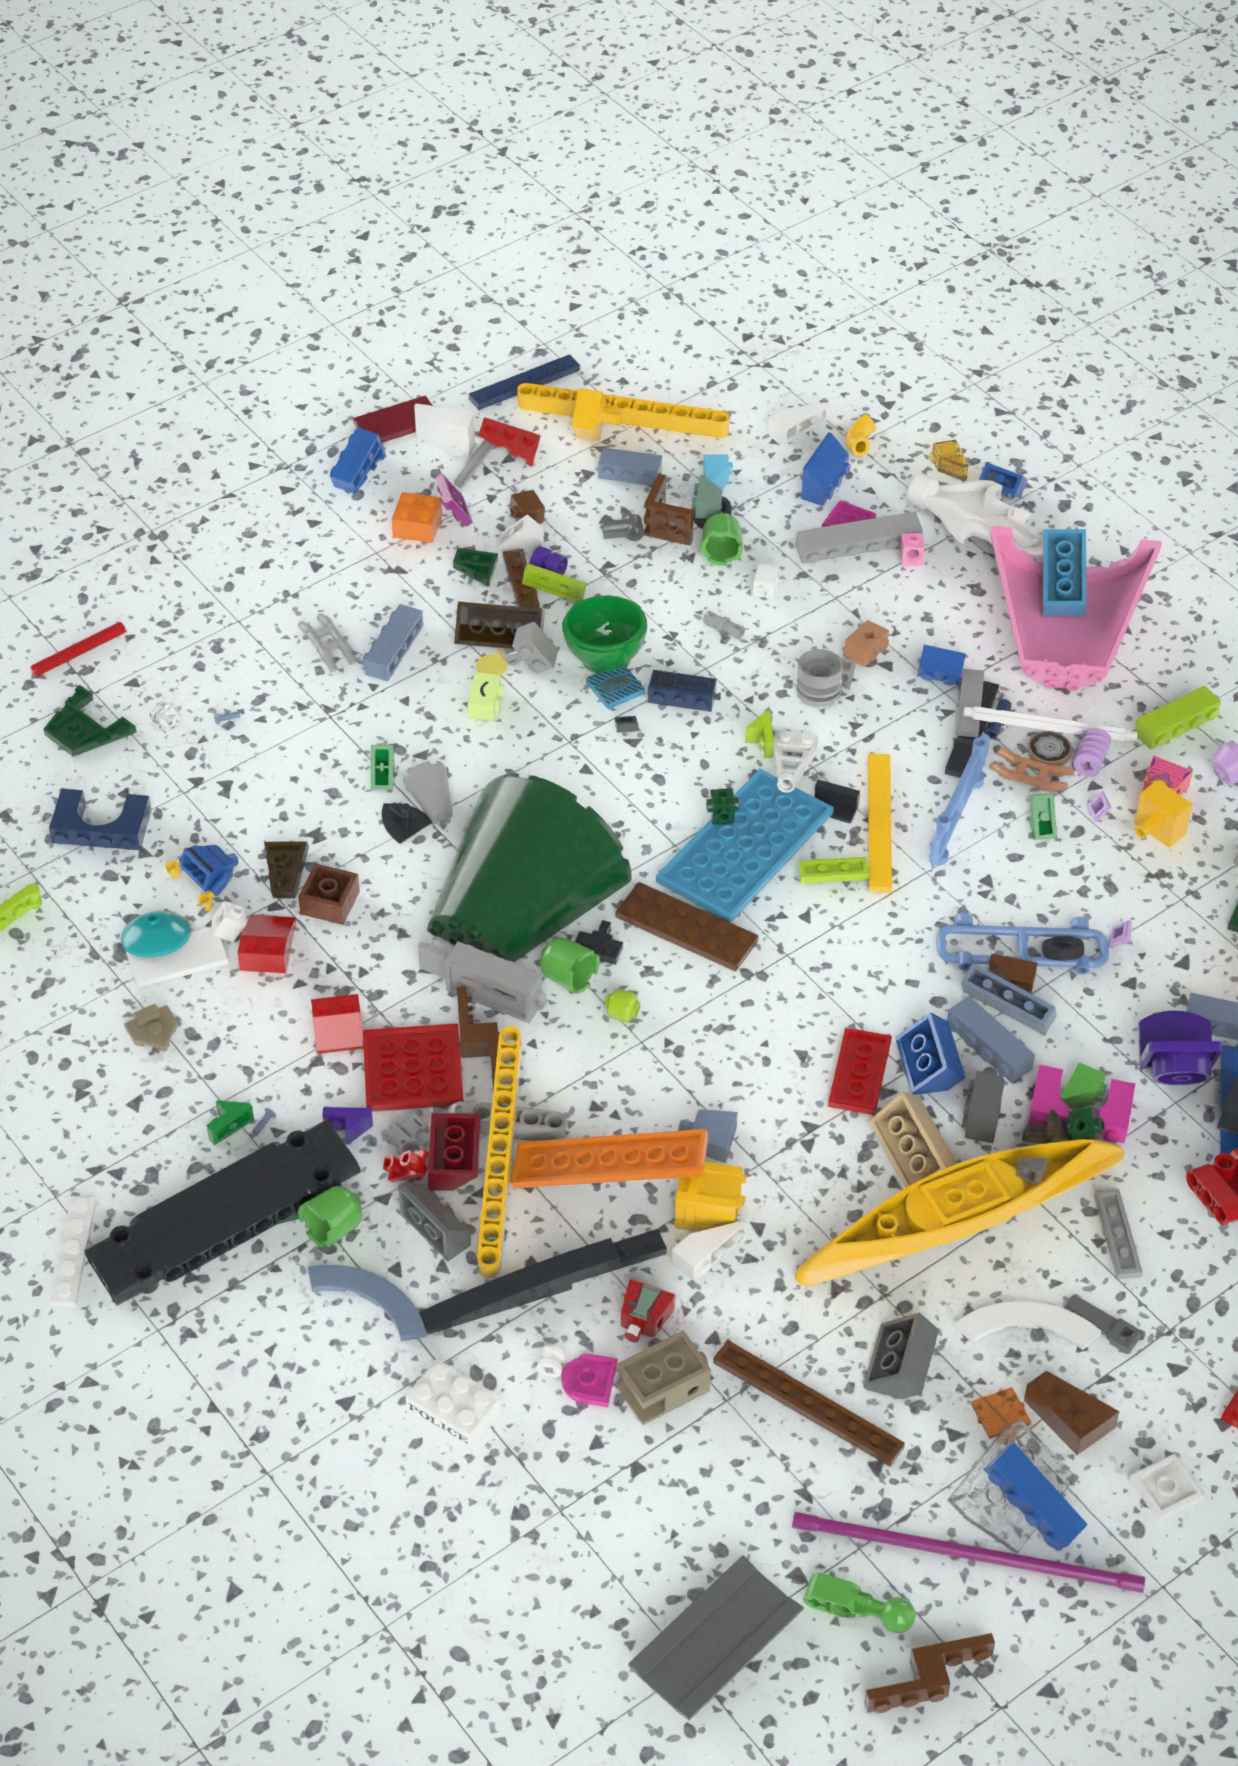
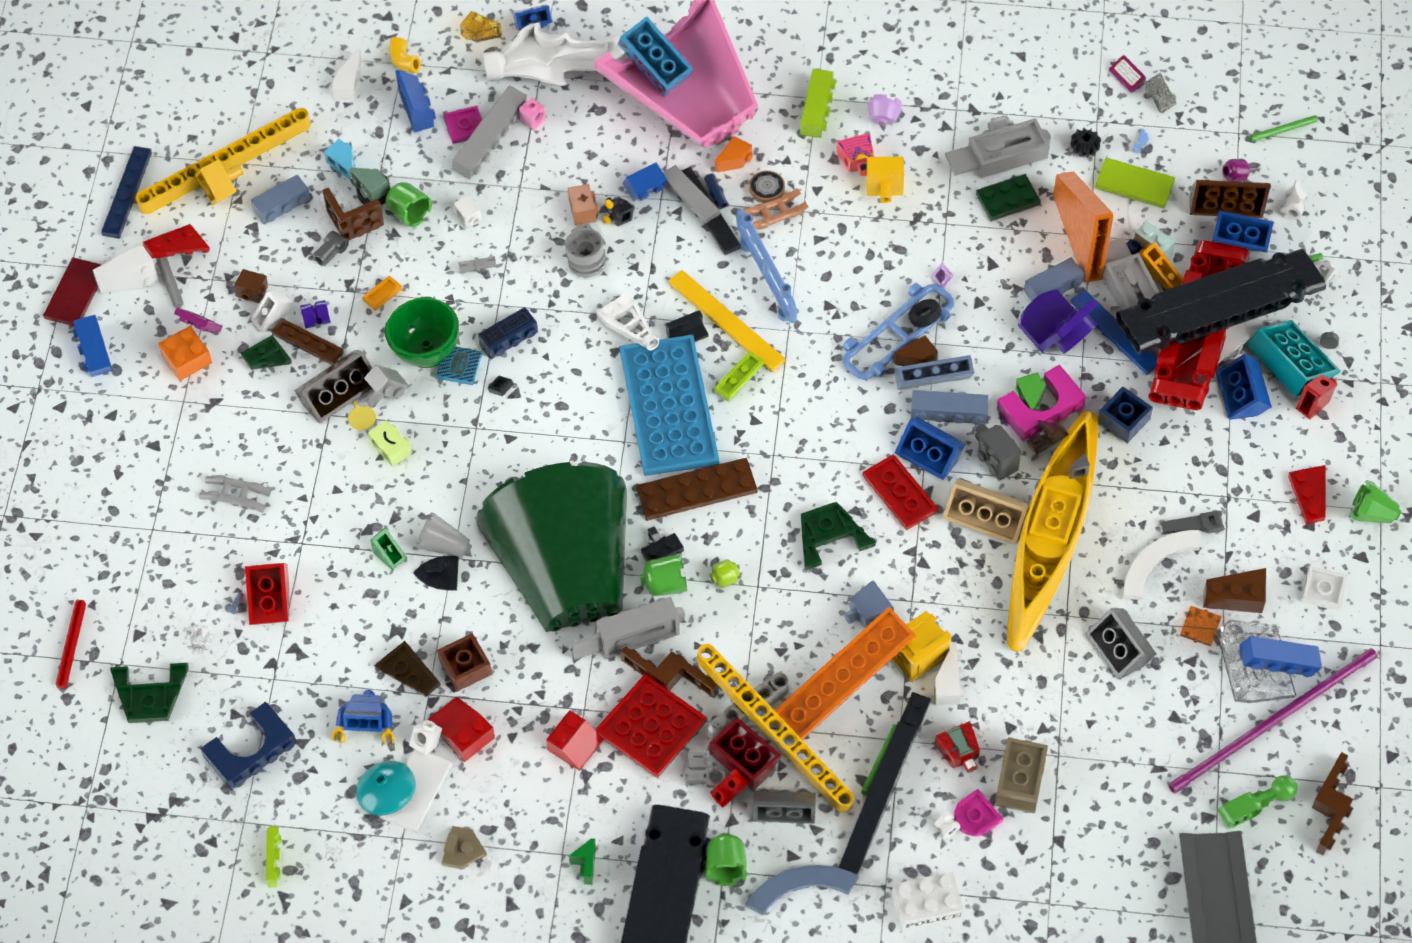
camera: 45 degrees left, 10 degrees up
sand blue piece [252,1108,276,1136] -> none
dark purple slope [322,1107,373,1145] -> none
sand blue brick [362,604,424,681] -> none
lime plate [522,563,587,602] -> none
dark green brick [706,788,739,824] -> none
reddish brown plate [713,1340,905,1467] -> none
lime slope [745,711,774,758] -> none
white piece [963,706,1138,742] -> none
slope [1028,793,1058,840] -> none
dark green brick [1067,1107,1105,1141] -> none
lavender piece [1074,728,1112,777] -> none
lavender slope [1087,791,1112,822] -> none
light grey tile [1094,1189,1143,1279] -> none
none -> red slope [245,563,289,625]
none -> light orange tile [362,275,402,311]
none -> black piece [602,197,634,227]
none -> orange slope [715,136,753,172]
none -> dark green wing [801,501,876,571]
none -> dark blue brick [1098,386,1153,444]

